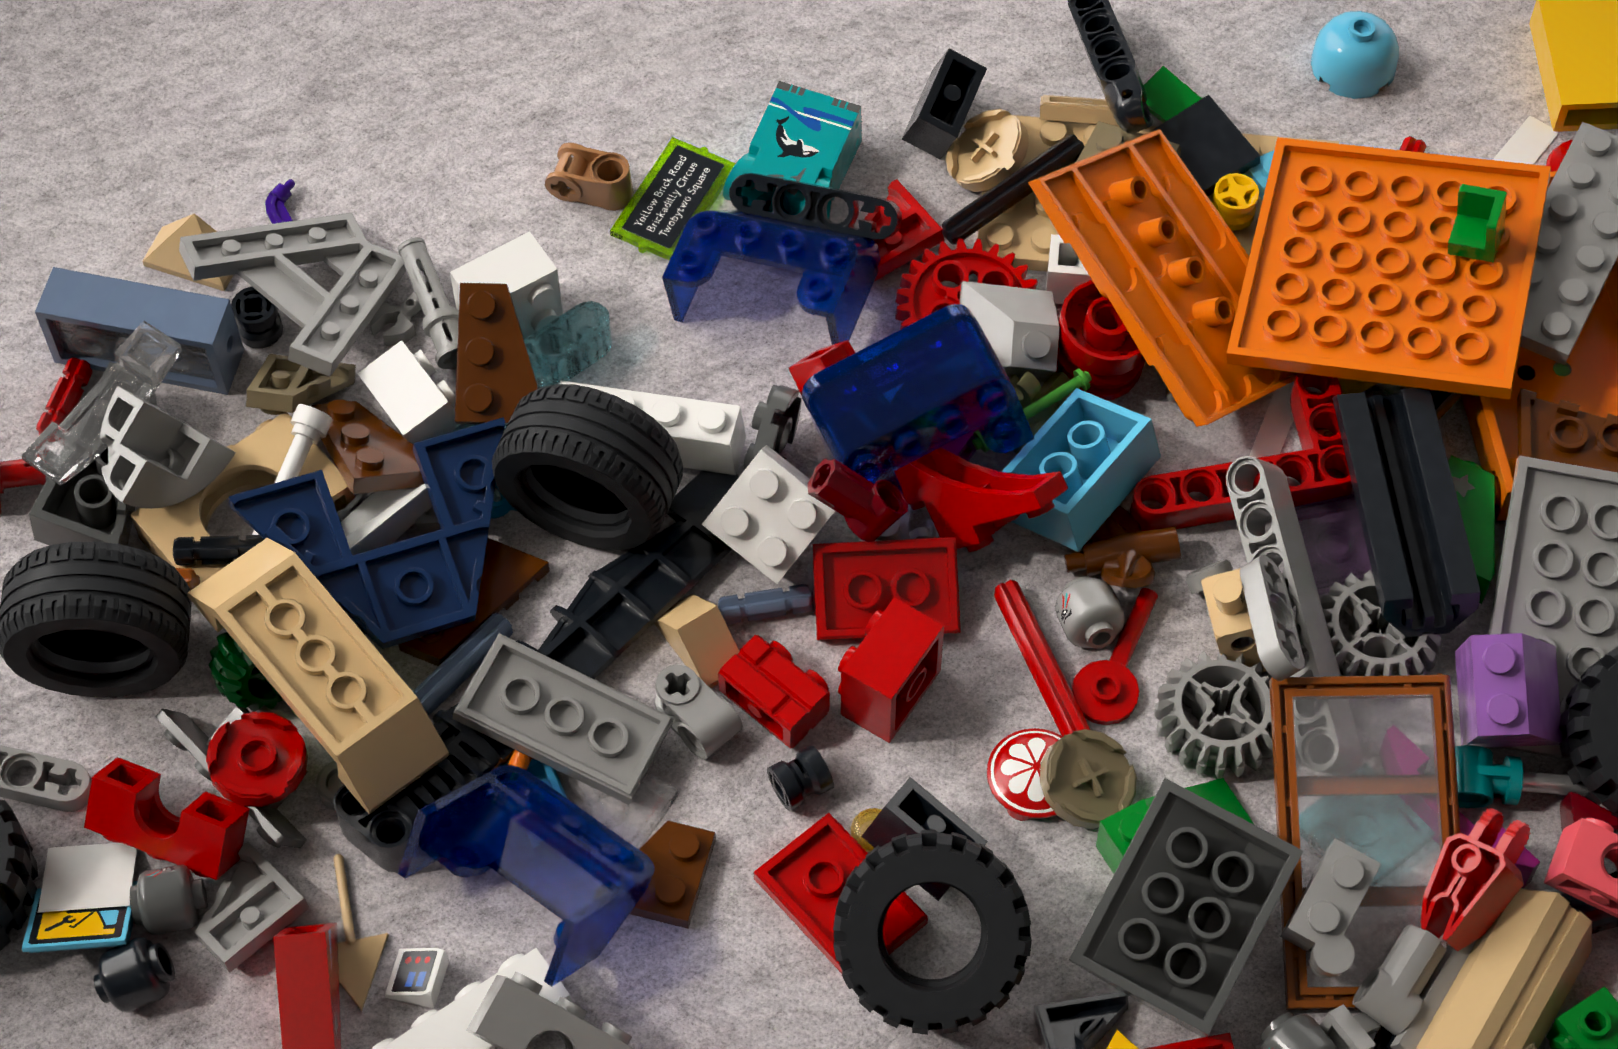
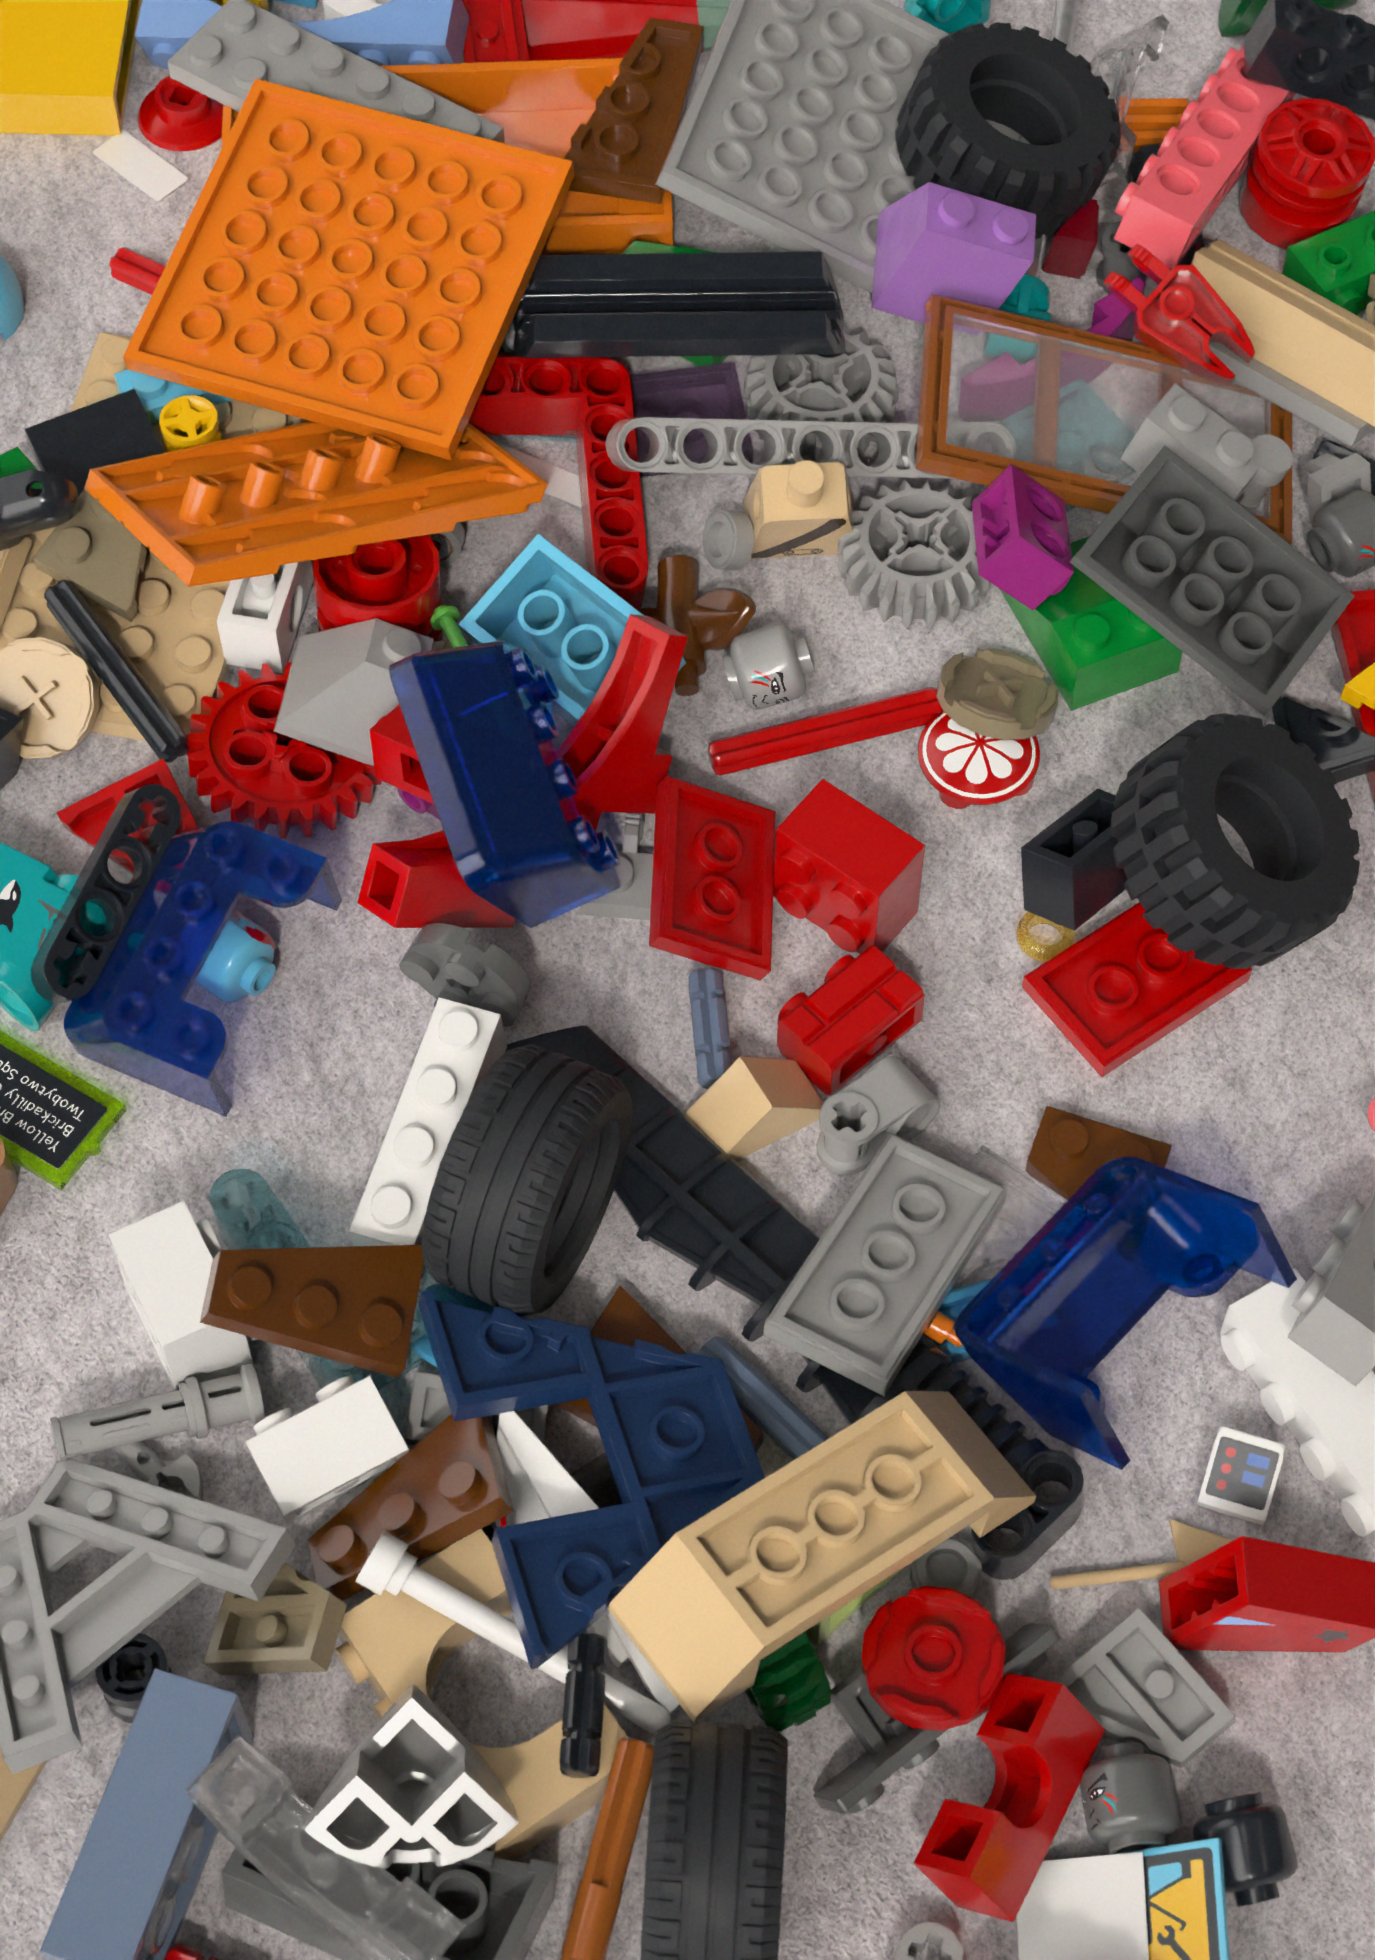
camera: 85 degrees left, 0 degrees up
white brick [702,445,835,584] -> none
black wheel [767,745,834,811] -> none
dark red piece [808,458,908,542] -> none
red piece [1072,588,1158,725] -> none
light grey beam [1240,555,1305,681] -> none
light grey piece [1352,924,1447,1035] -> none
green panel [1448,184,1507,263] -> none
none -> medium azure head [180,908,276,1002]
none -> magenta brick [972,464,1074,610]

